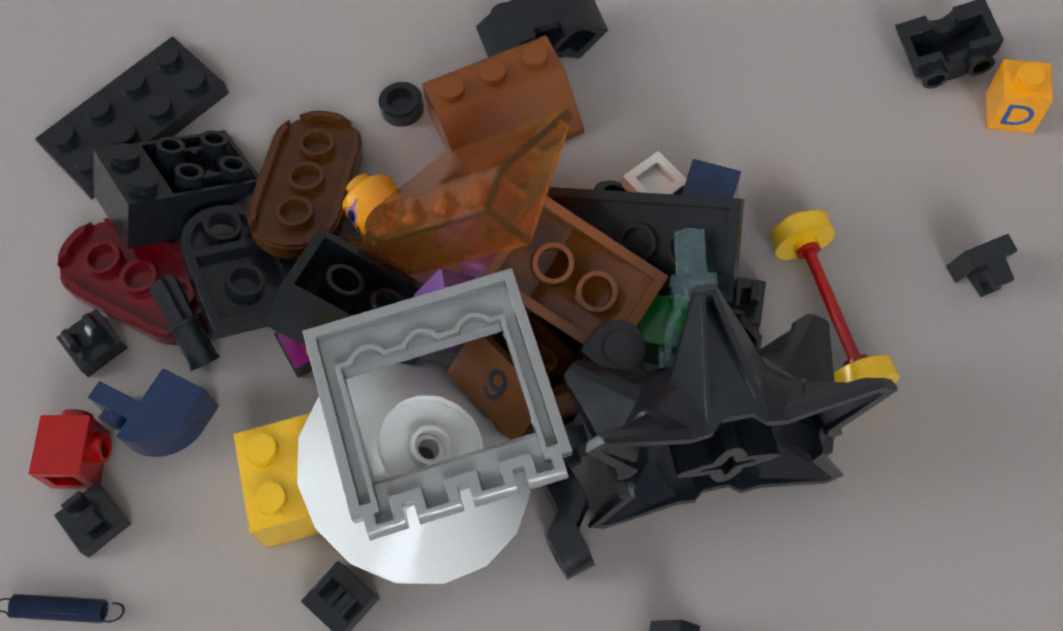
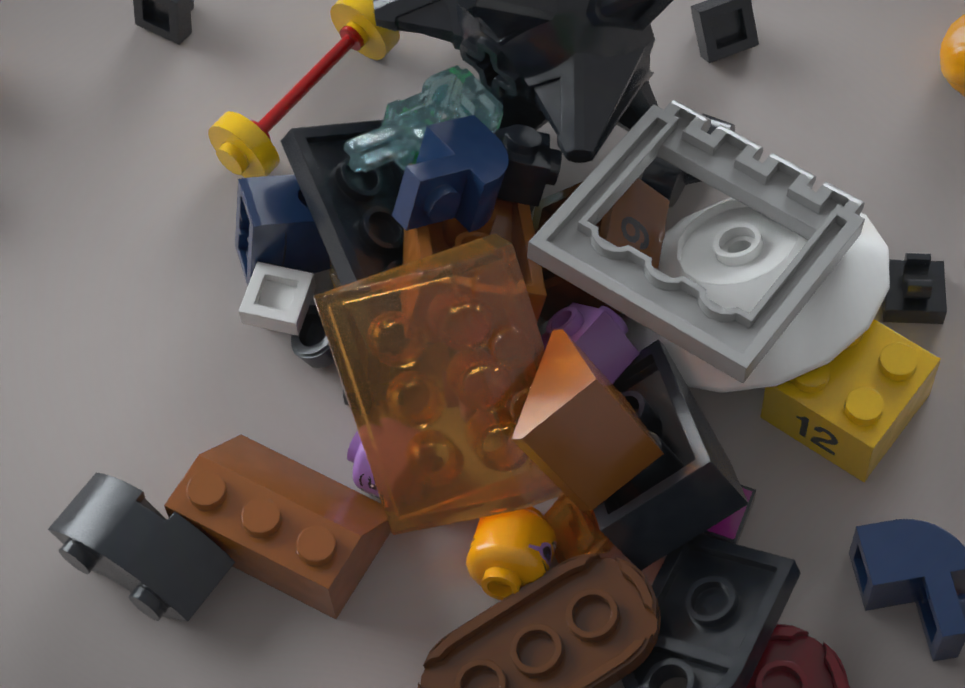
camera: 130 degrees left, 5 degrees down
black axle [150,274,220,371] -> none
black tile [379,82,424,127] -> none
none -> dark blue brick [392,115,509,233]
none -> dark orange slope [511,329,664,511]

